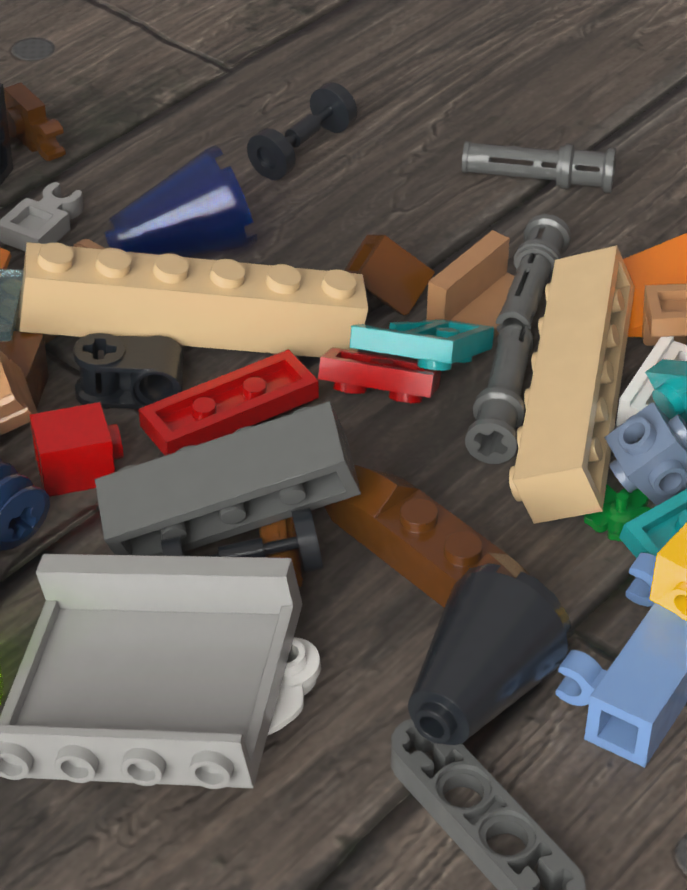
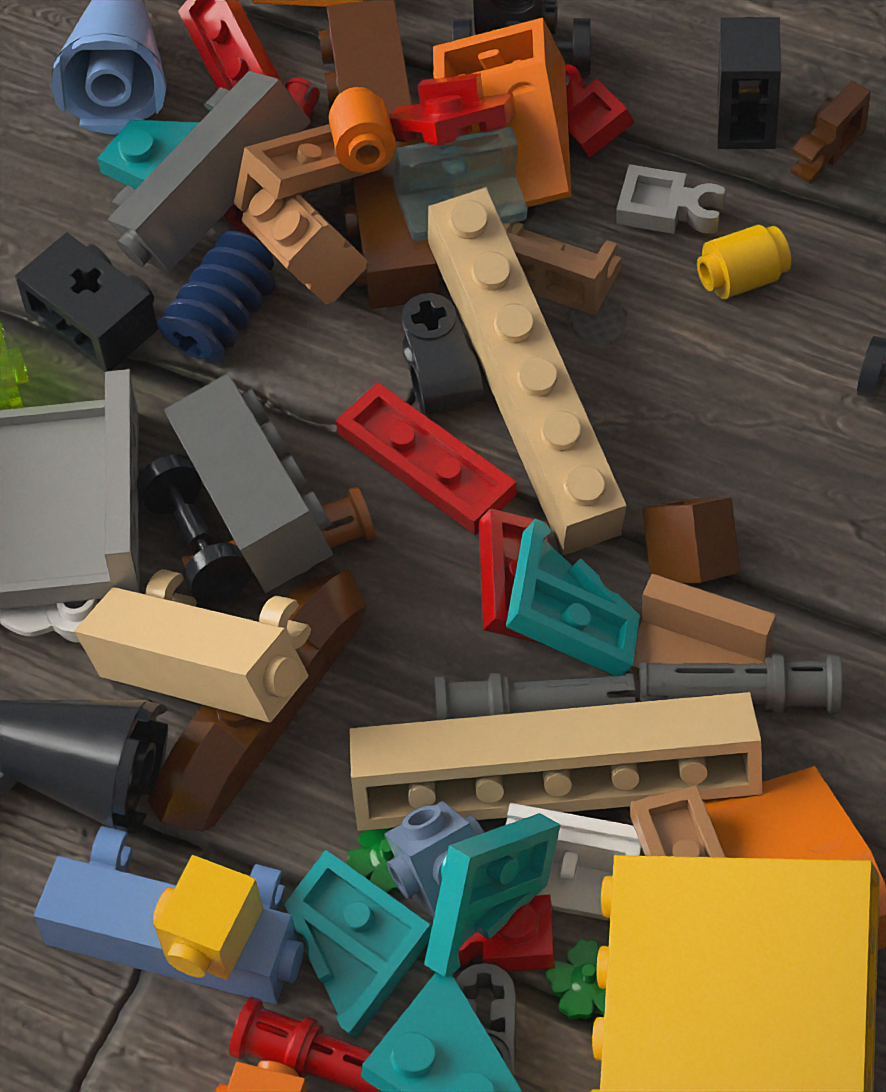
camera: 80 degrees right, 15 degrees up
red brick [30,402,124,497] -> none
clear blue cone [104,145,258,257] -> none
none -> tan brick [74,569,311,723]
none -> yellow brick [697,224,791,299]

